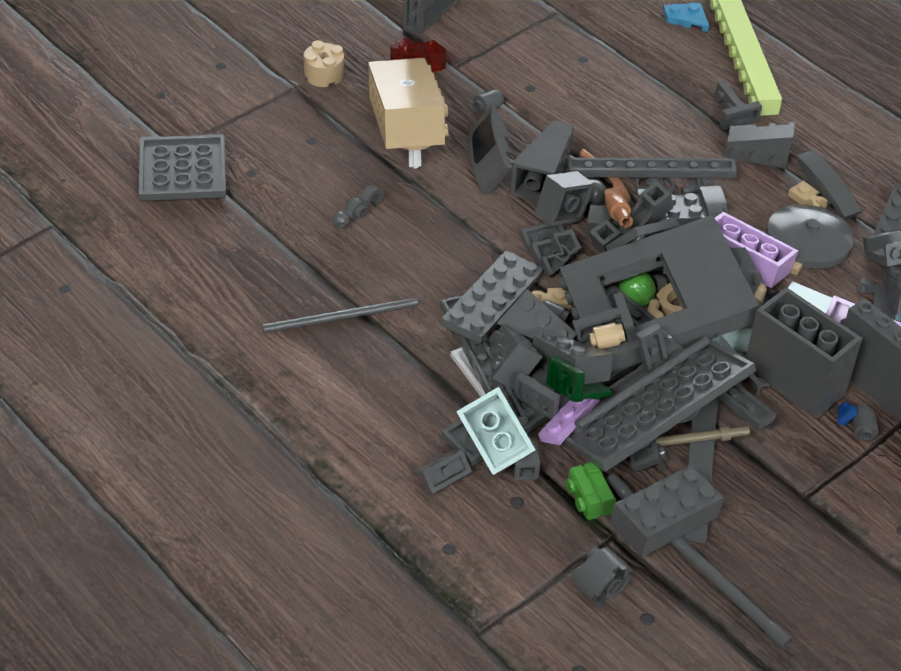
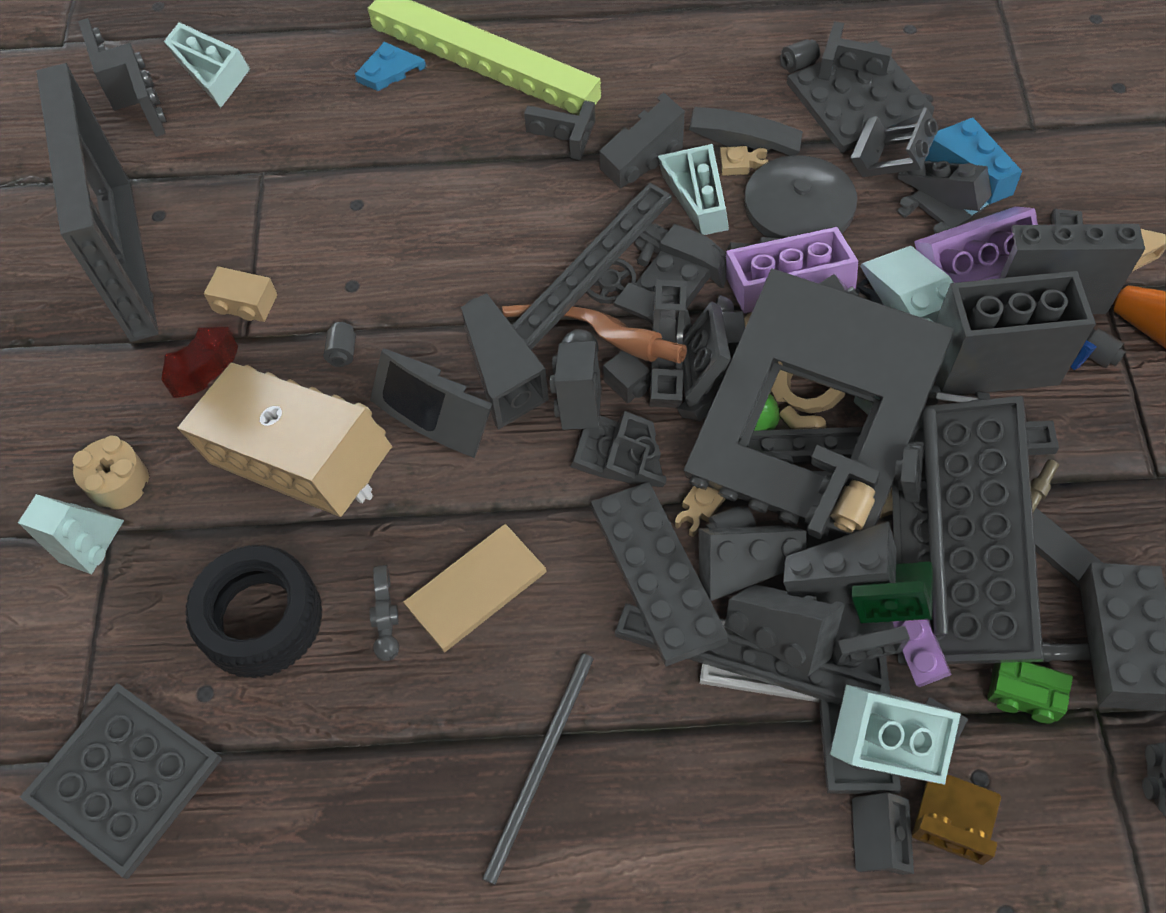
camera: 45 degrees left, 15 degrees up
none -> light aqua wedge [18,494,124,574]
none -> black tyre [185,545,322,678]
none -> tan brick [204,266,277,322]
none -> tan tile [404,524,546,653]
none -> light aqua wedge [658,144,729,235]
none -> pearl gold bracket [912,774,1001,865]

